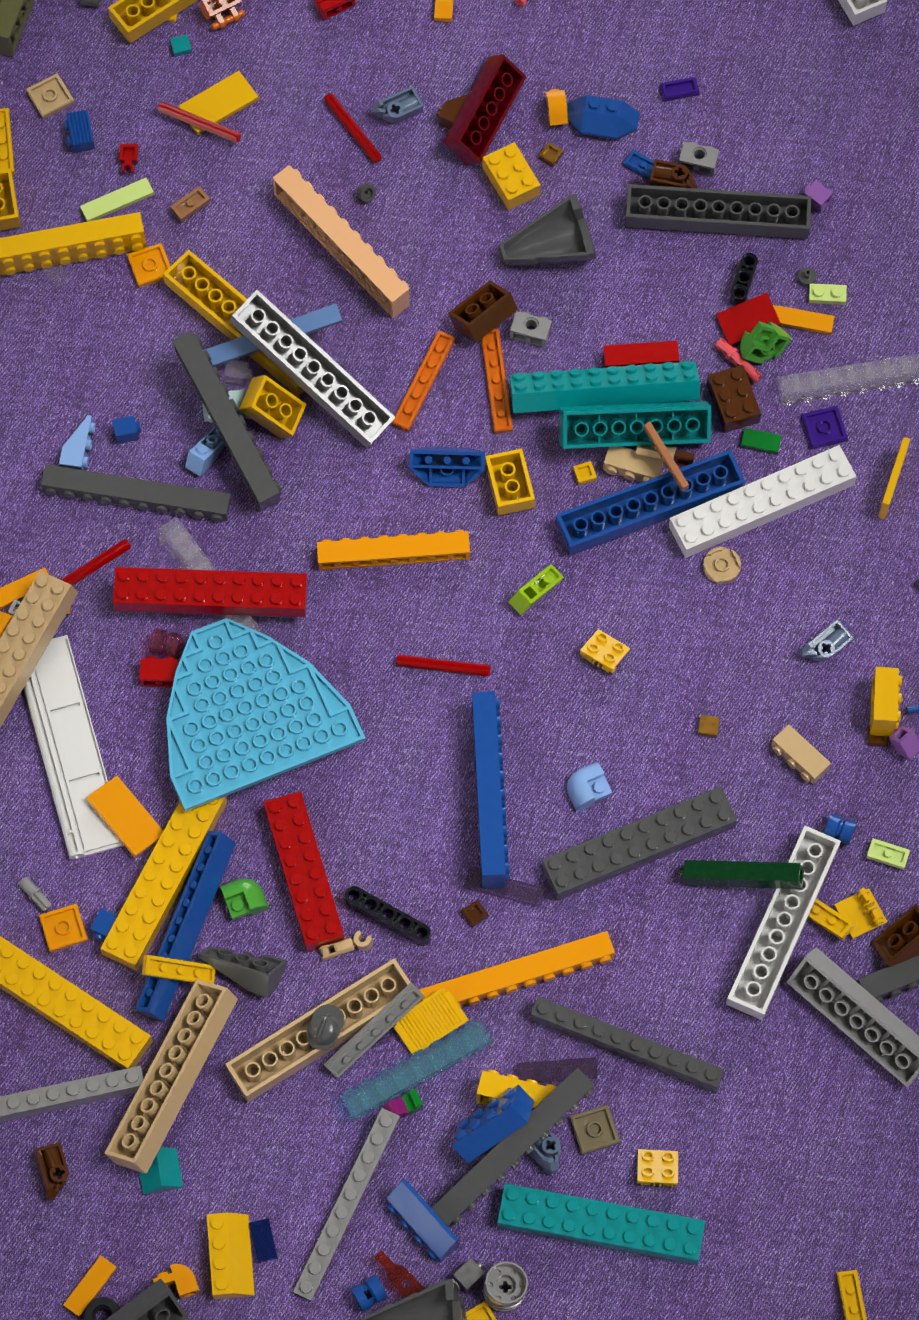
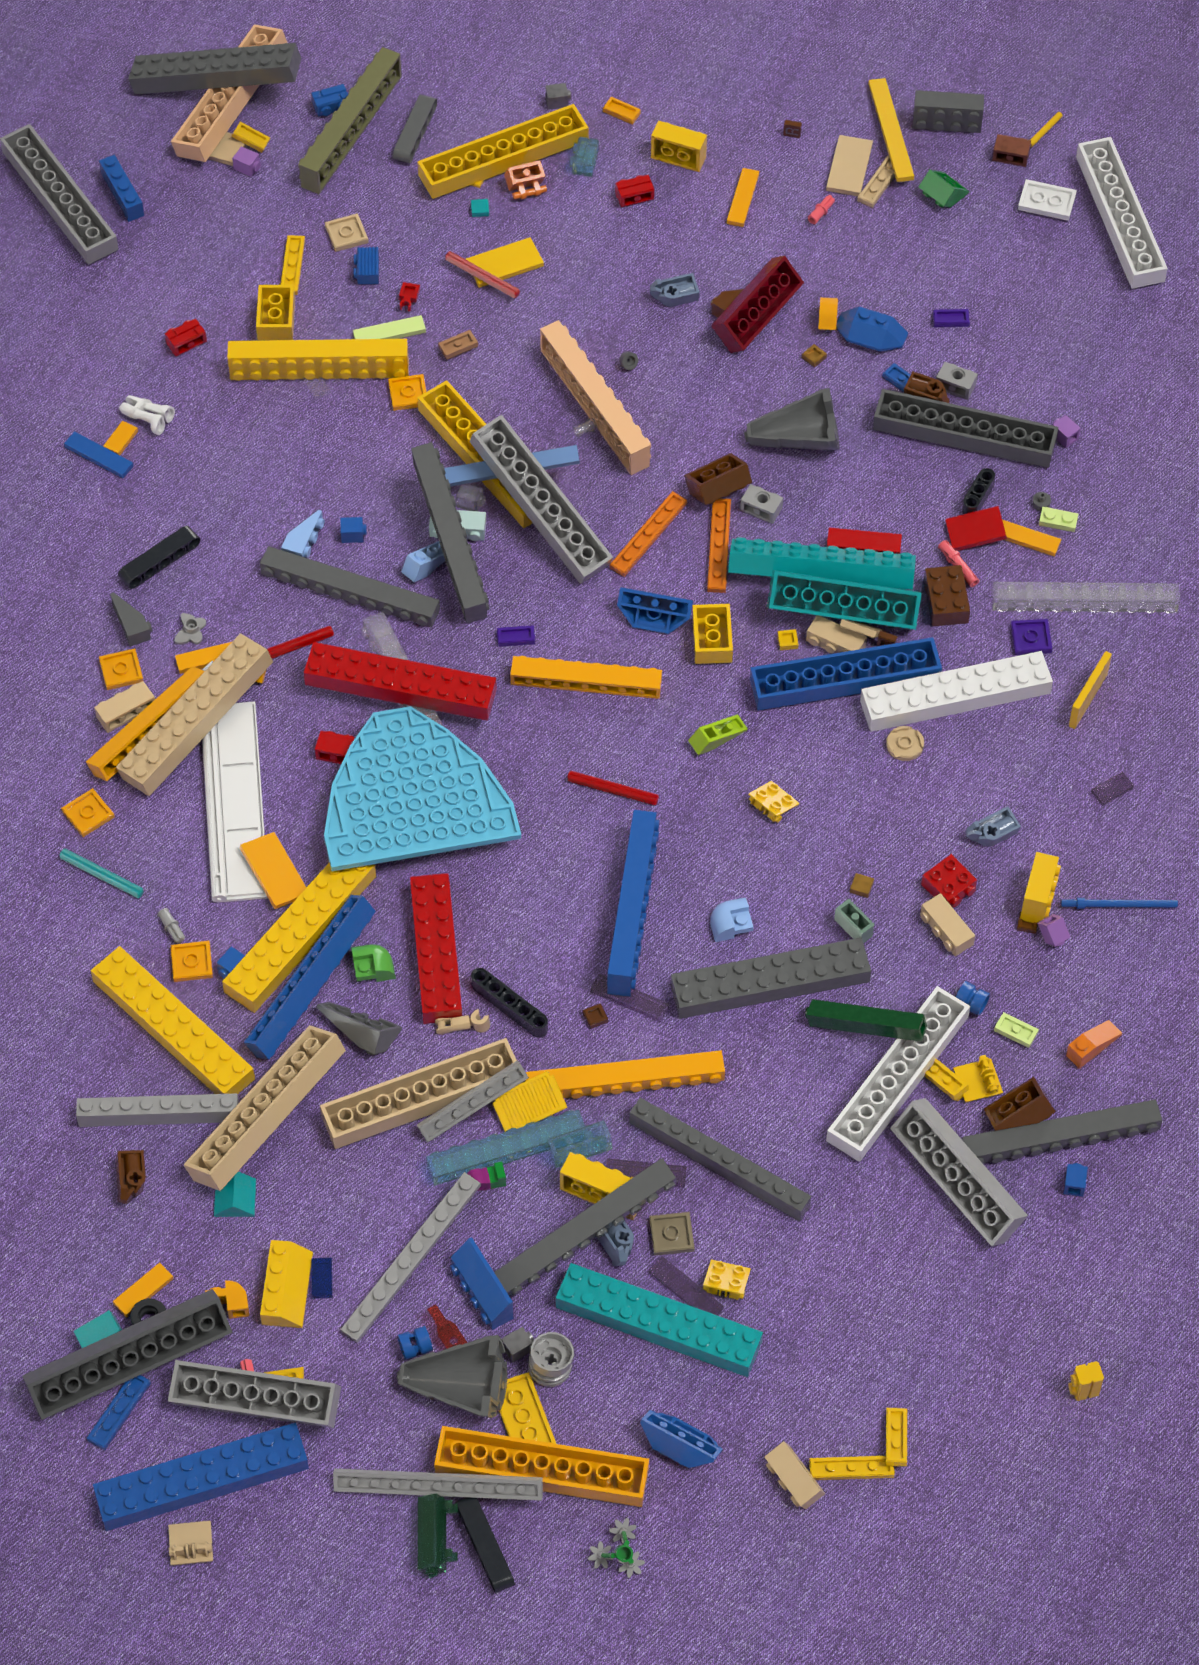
camera: 10 degrees right, 10 degrees down
yellow tile [142,955,216,984] -> none
clear pink wheel [149,628,182,658] -> none
yellow brick [238,375,307,439] -> none
dark grey piece [306,1004,344,1050] -> none
red axle [324,93,382,163] -> none
blue brick [452,1084,534,1163] -> none
yellow brick [482,142,541,210] -> none
nougat tile [644,421,689,492] -> none
bright green brick [740,321,792,364] -> none
green tile [741,428,782,455] -> none
none -> dark purple tile [497,625,535,647]
none -> clear light blue brick [547,1120,613,1168]
none -> clear pin [573,418,597,438]
none -> clear purple tile [649,1256,724,1315]
none -> sand green brick [834,899,874,943]
none -> red brick [921,854,977,907]

